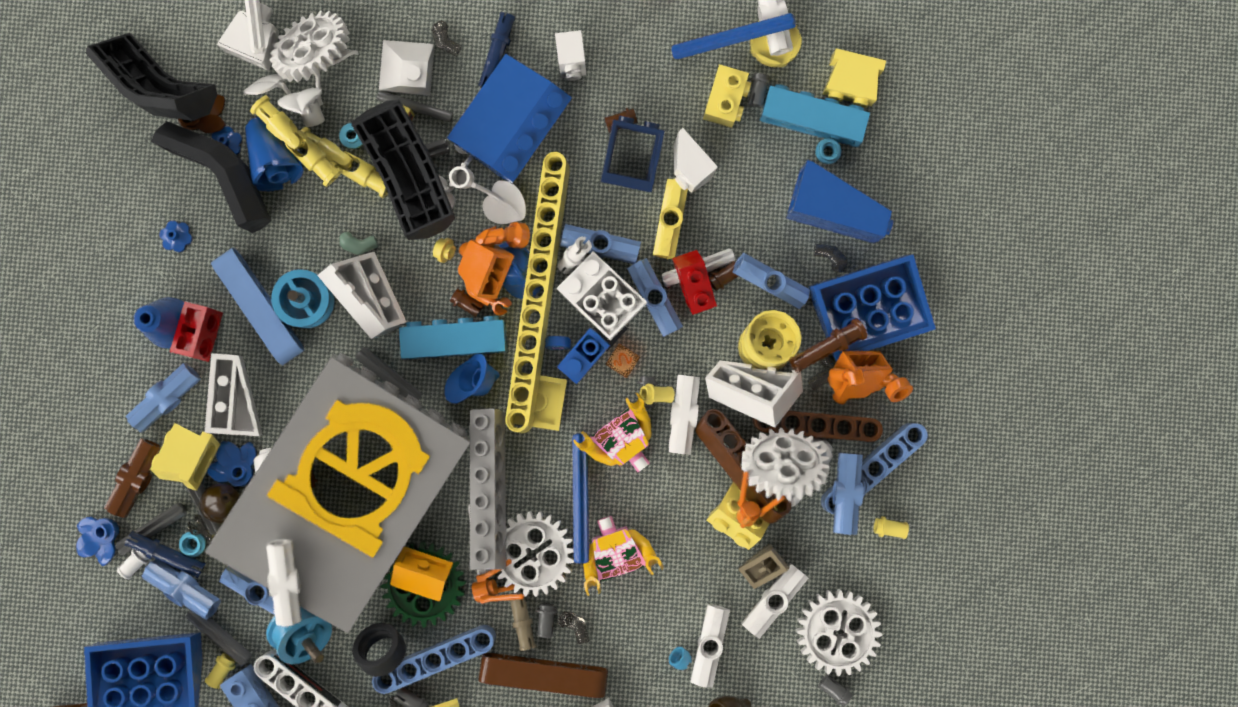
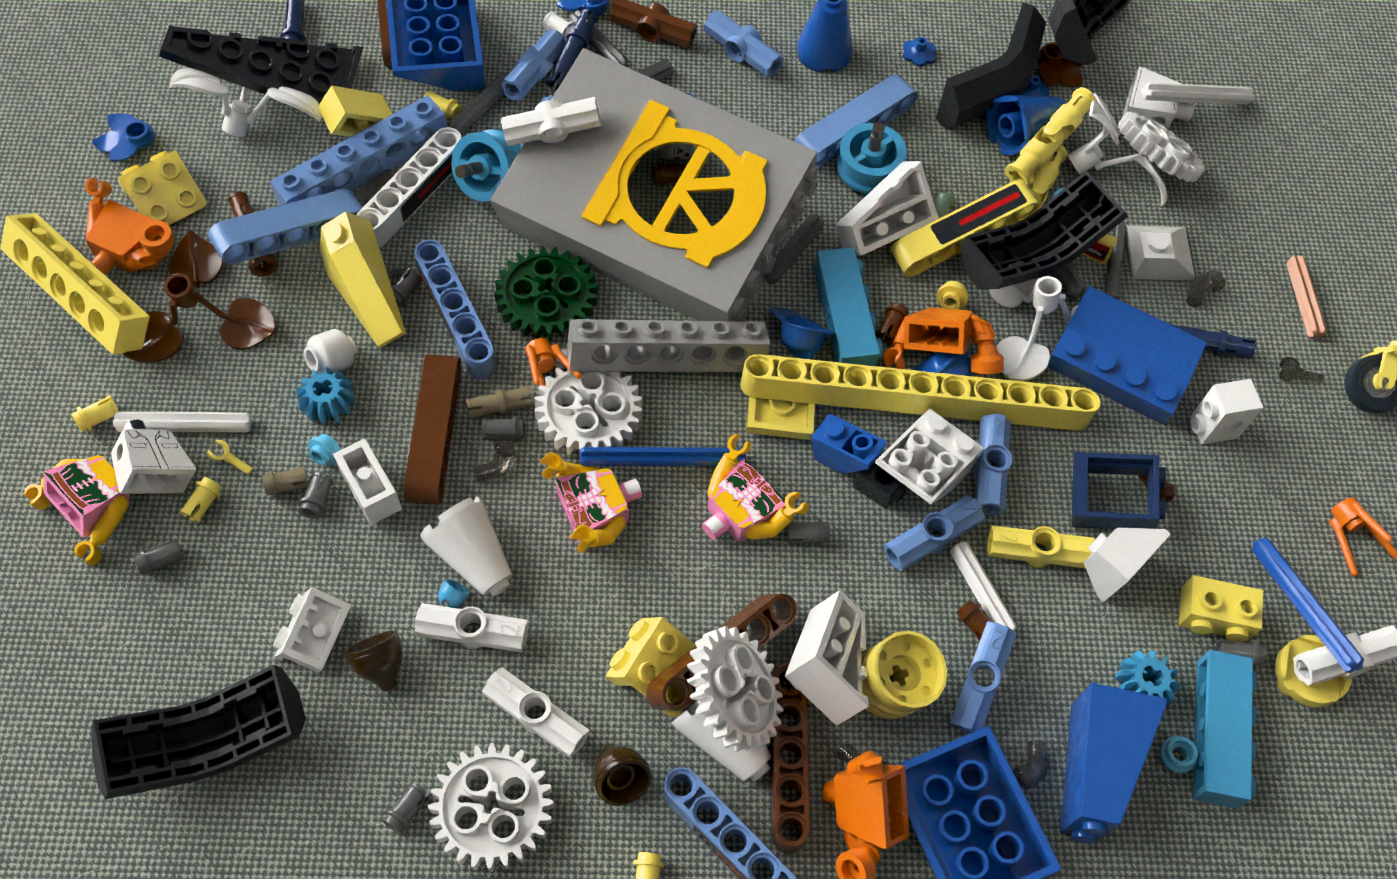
camera: 85 degrees right, 25 degrees down
light yellow hips [150,423,220,491] -> none
red brick [170,302,223,362] -> none
white wedge [205,353,263,436] -> none
black tyre [352,622,406,677] -> none
light orange panel [390,546,453,601] -> none
blue tile [545,336,571,350] -> none
white pin [558,237,592,274] -> none
clear orange tile [605,343,640,379] -> none
light yellow pin [640,384,675,405] -> none
white piece [668,375,700,455] -> none
red brick [672,250,717,315] -> none
orange plant [736,472,785,528] -> none
dark tan slope [738,543,790,589] -> none
reddish brown pin [789,318,868,373] -> none
light yellow hips [822,48,886,108] -> none
medium blue piece [832,453,863,535] -> none
none -> white cone [420,496,512,597]
none -> dark brown helmet [593,744,652,806]
none -> light yellow beam [890,180,1040,277]
none -> dark azure gear [1115,650,1180,705]

